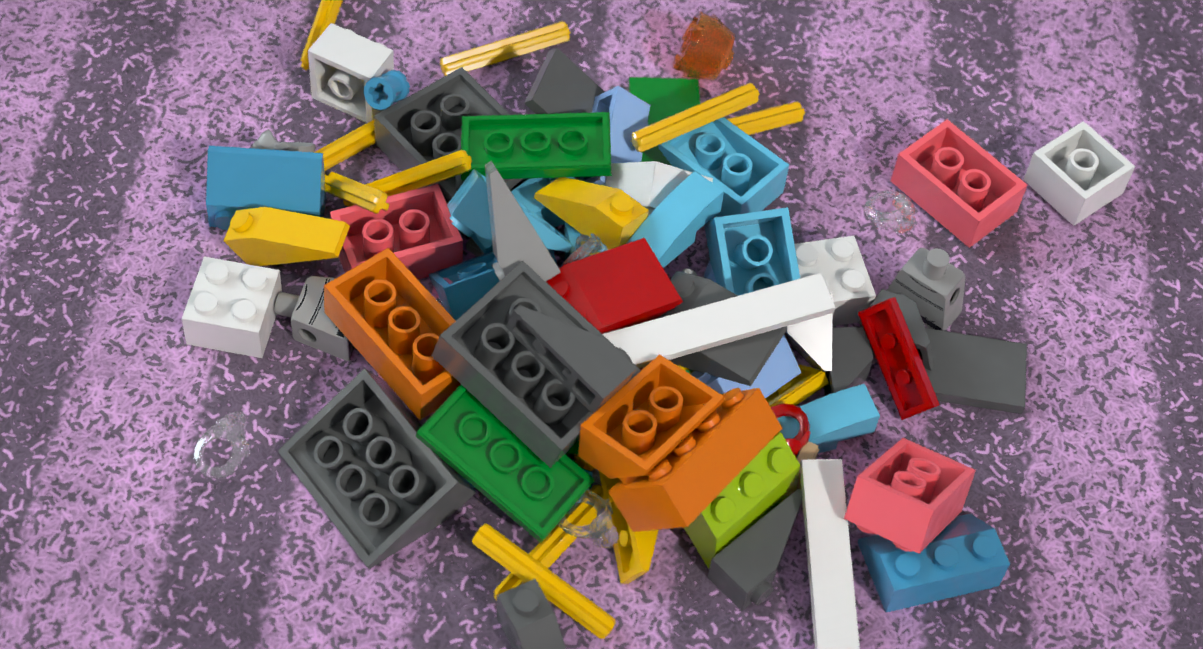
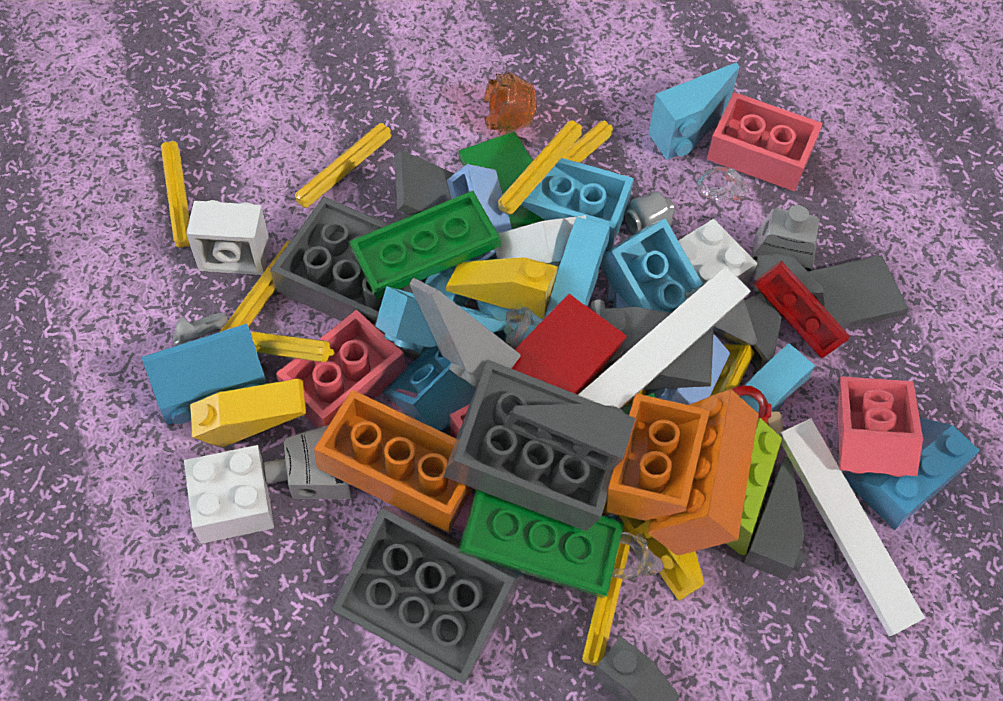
camera: 20 degrees left, 5 degrees up
clear piece [194,411,250,479] -> none
yellow axle [343,150,472,207] -> none
dark azure bush [364,70,410,110] -> none
yellow axle [472,524,616,639] -> none
white brick [1023,121,1135,226] -> none
none -> light grey head [625,191,675,234]
none -> medium azure slope [648,62,740,160]

